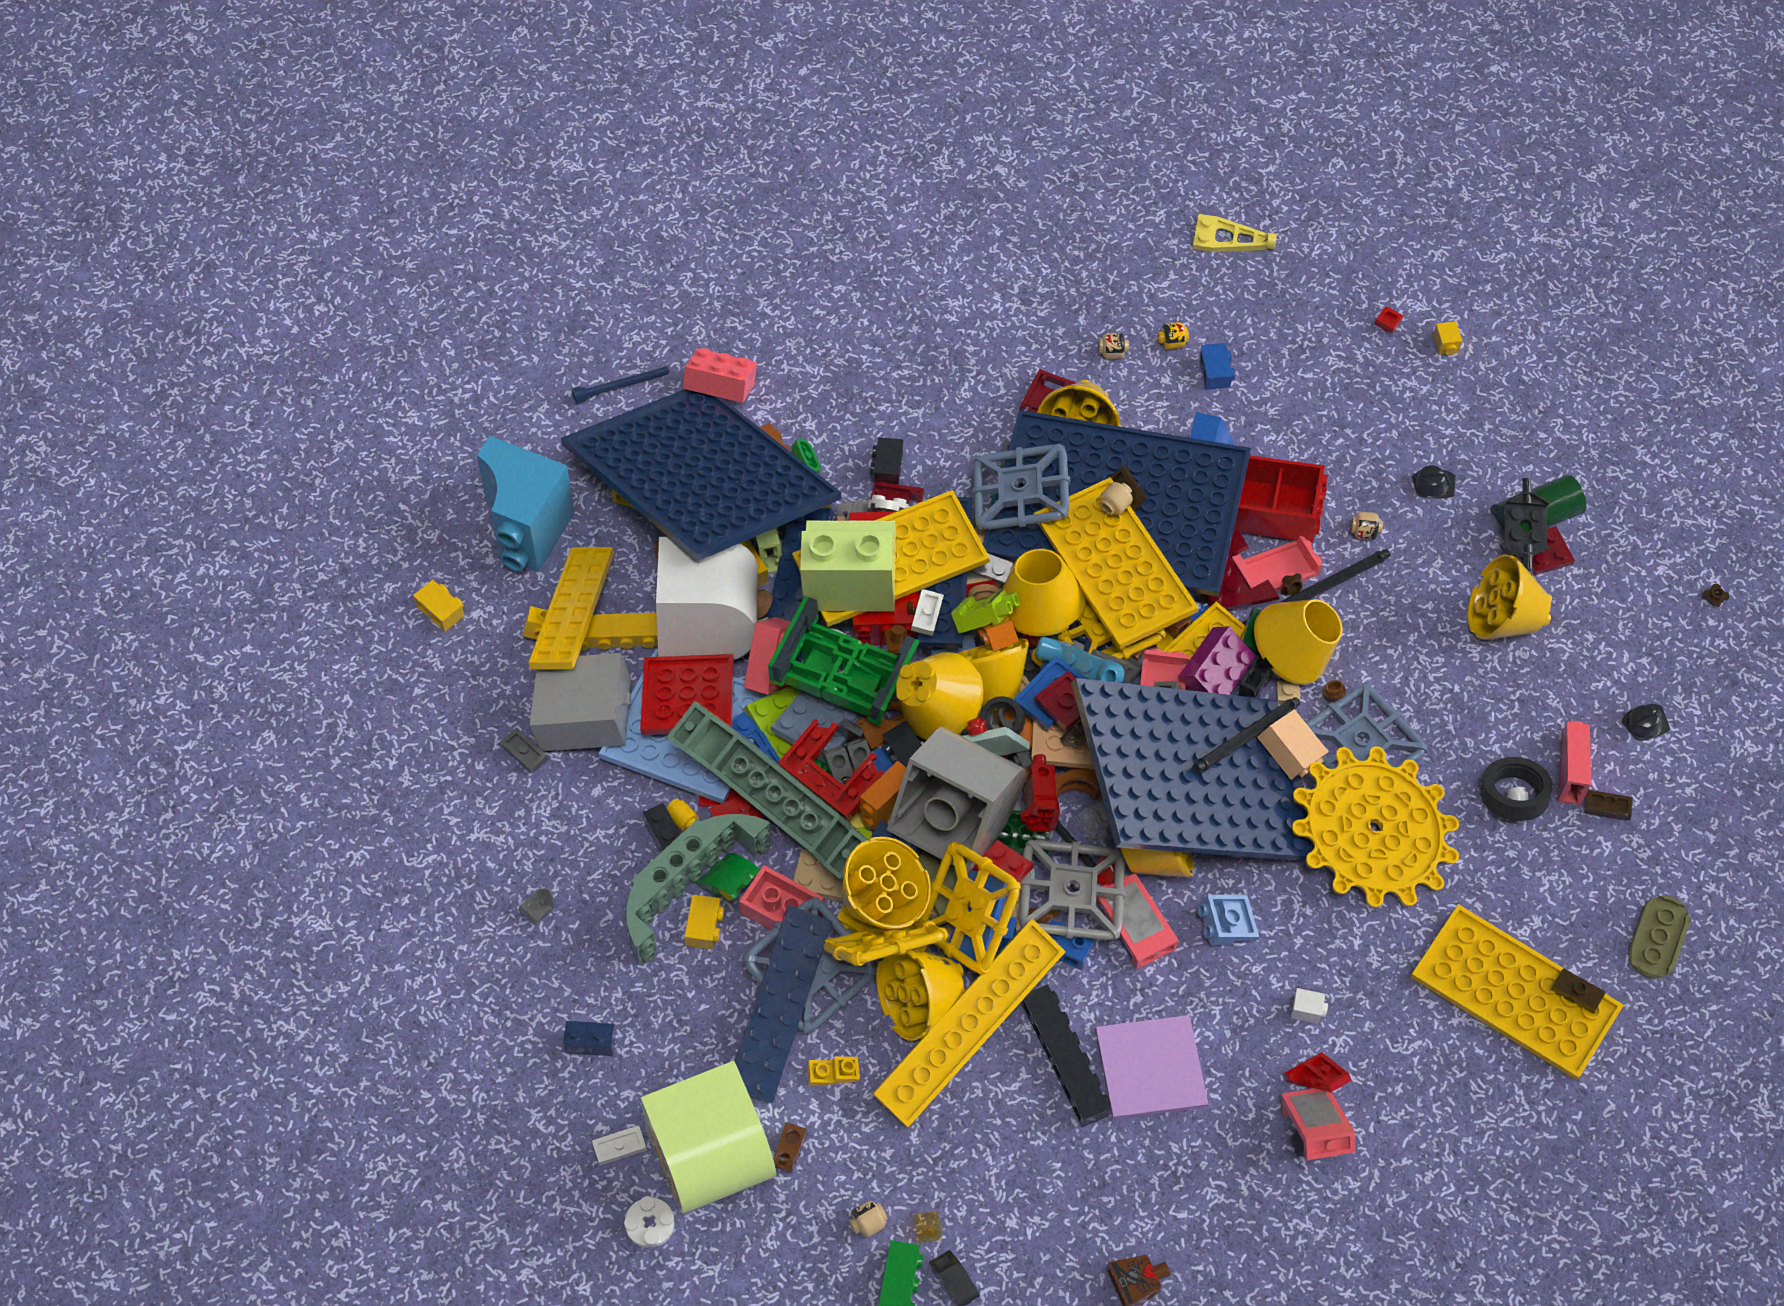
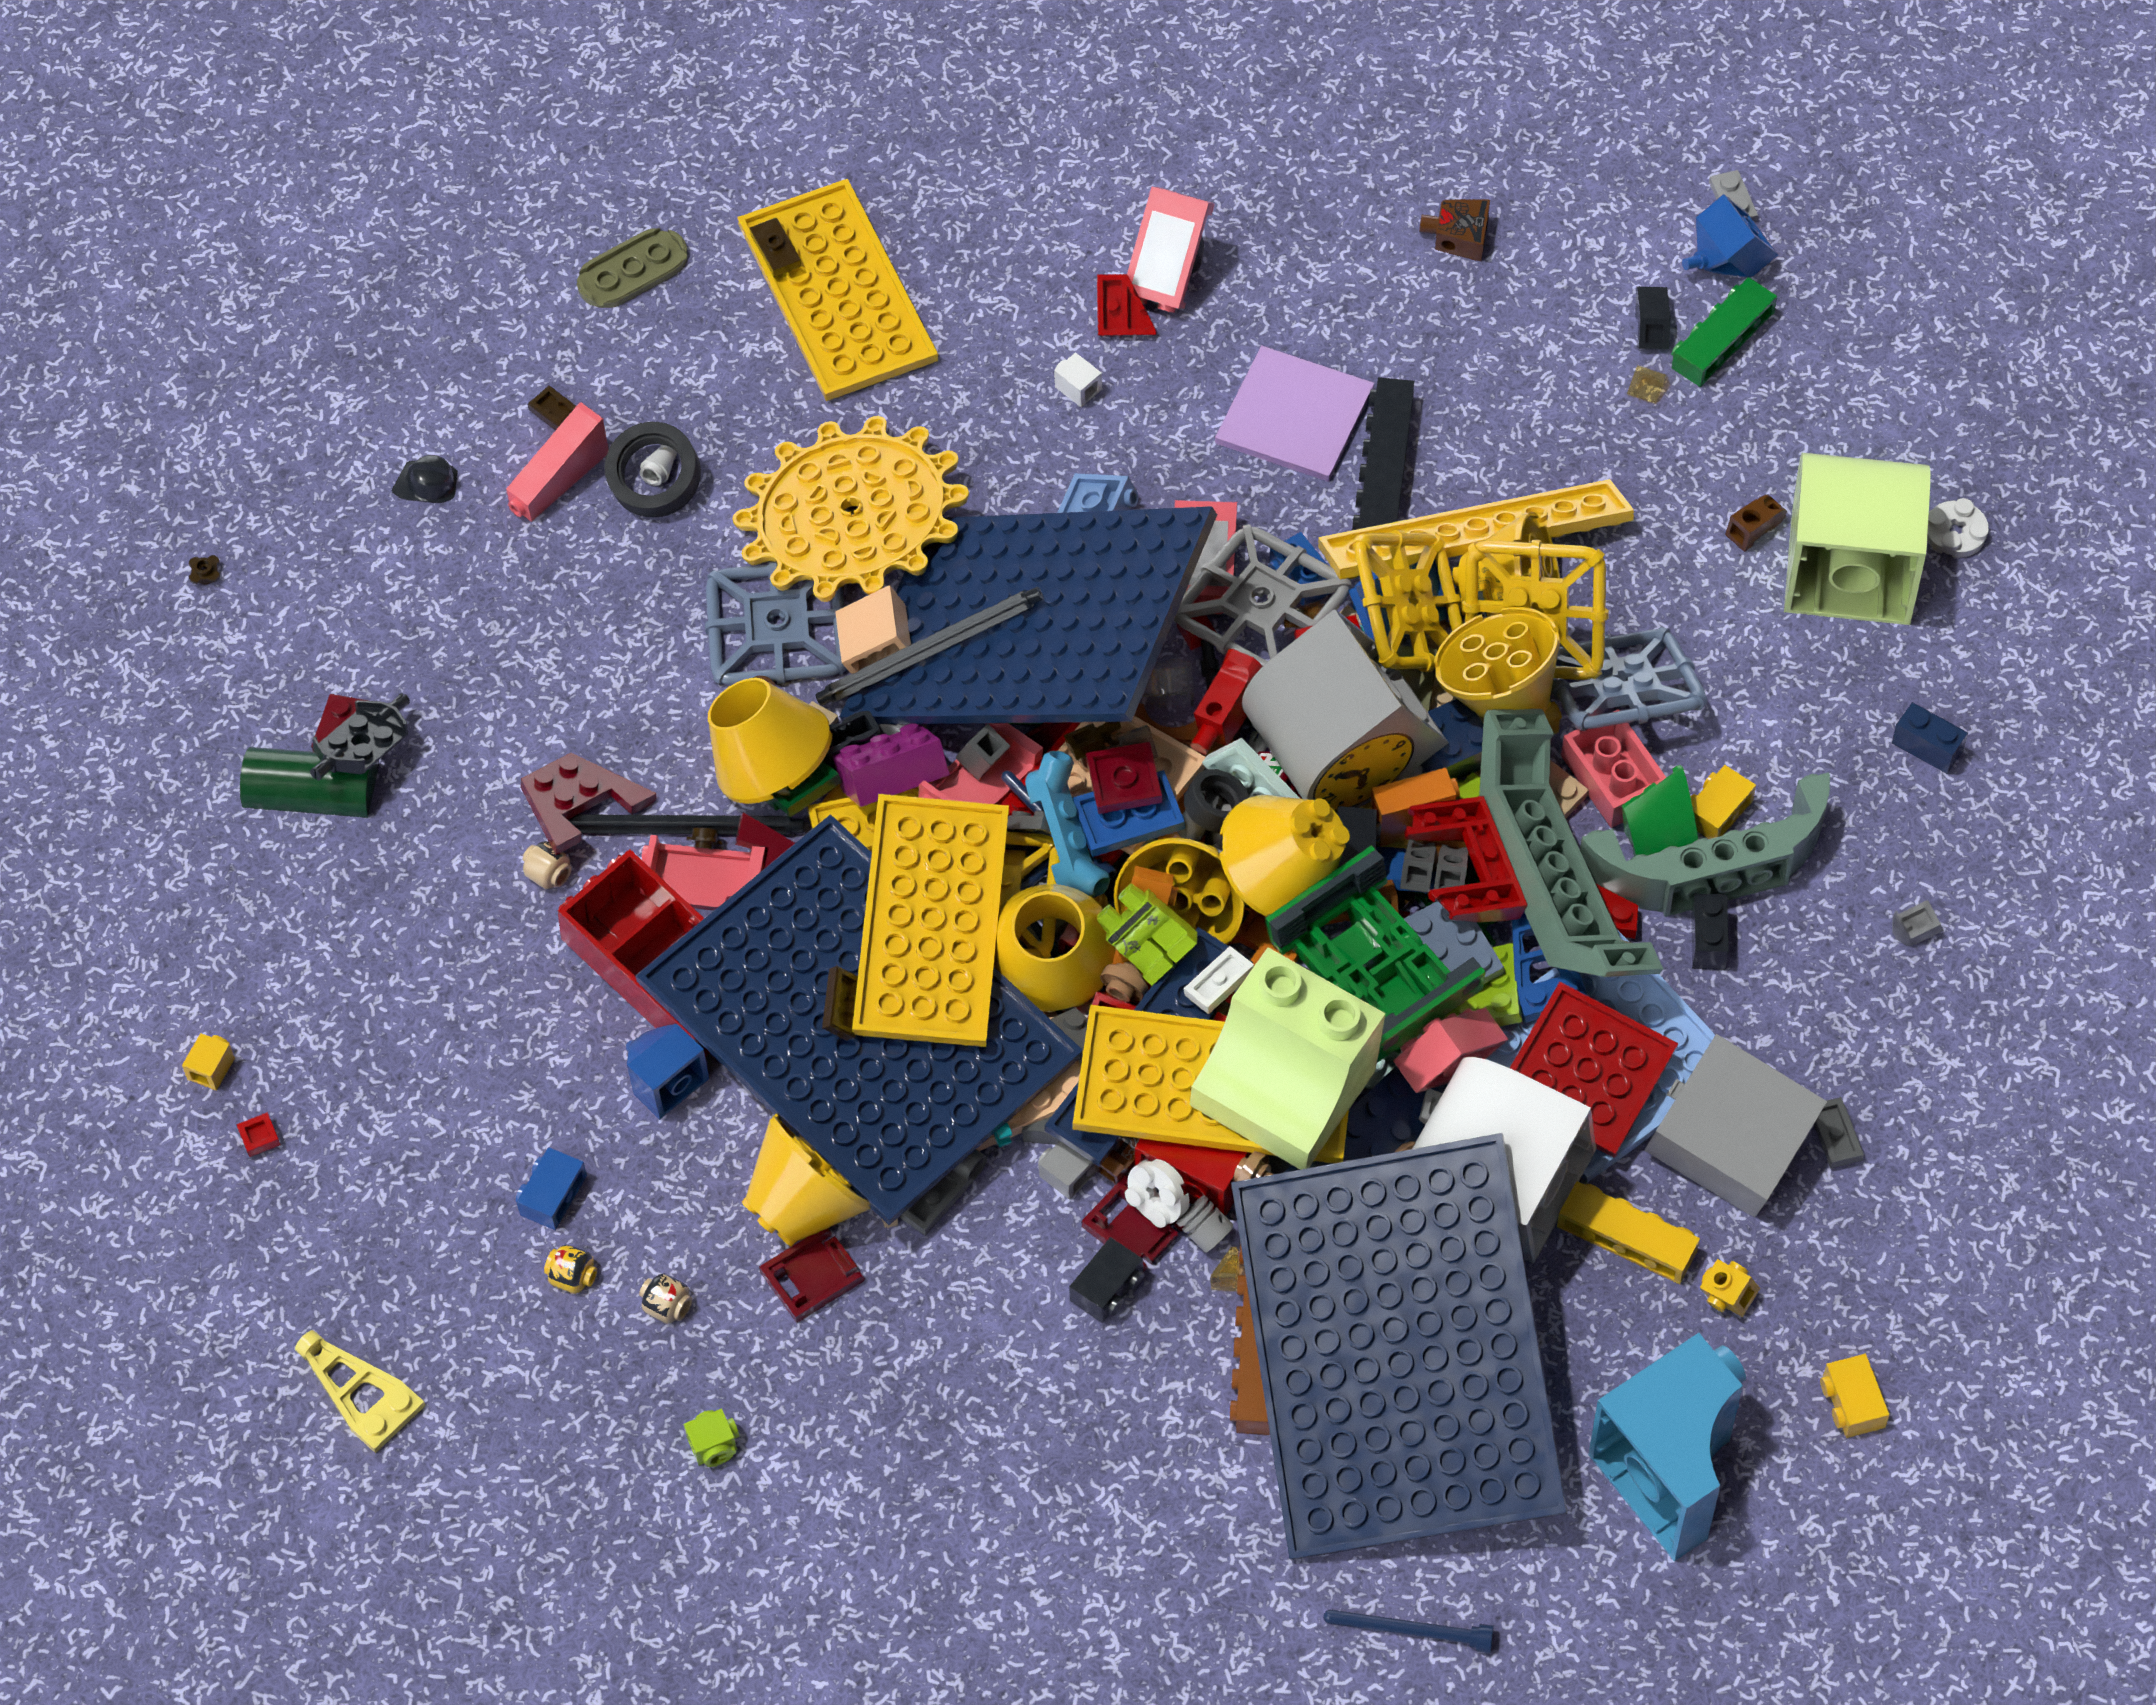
camera: 145 degrees left, 0 degrees up
yellow plate [528,547,615,670] -> none
white plate [592,1125,647,1166] -> none
yellow brick [666,798,699,832] -> none
coral brick [683,348,757,403] -> none
dark blue plate [735,905,833,1103] -> none
green plate [792,438,821,473] -> none
yellow slope [807,1056,860,1086] -> none
black tile [836,719,864,741] -> none
tan head [849,1201,888,1238] -> none
red plate [965,717,987,736] -> none
sand blue plate [972,444,1070,530] -> none
tan head [1100,482,1133,515] -> none
black piece [1412,465,1456,498] -> none
yellow cone [1467,554,1552,640] -> none
none -> wing [520,753,657,855]
none -> lime brick [683,1408,740,1467]

